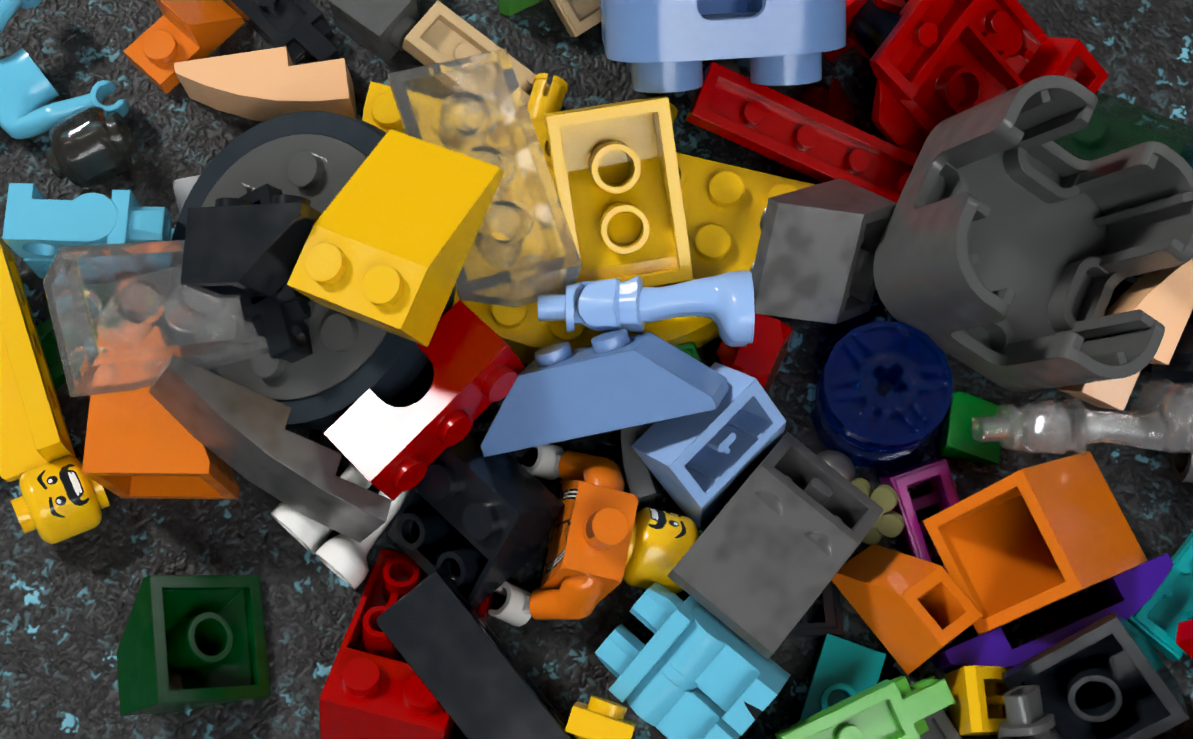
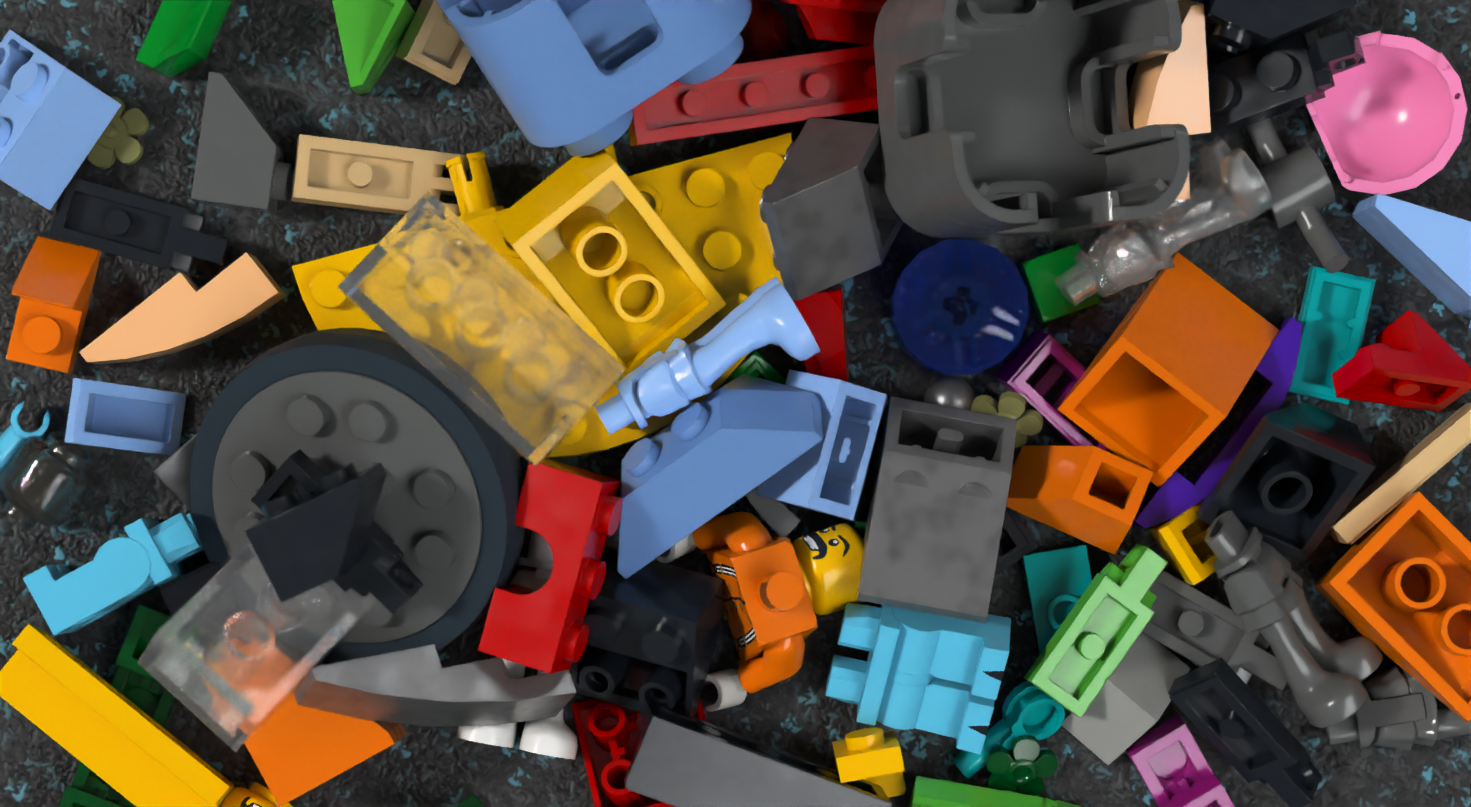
camera: 30 degrees left, 15 degrees up
yellow slope [287,129,504,347] -> none
none -> light blue slope [64,378,187,456]

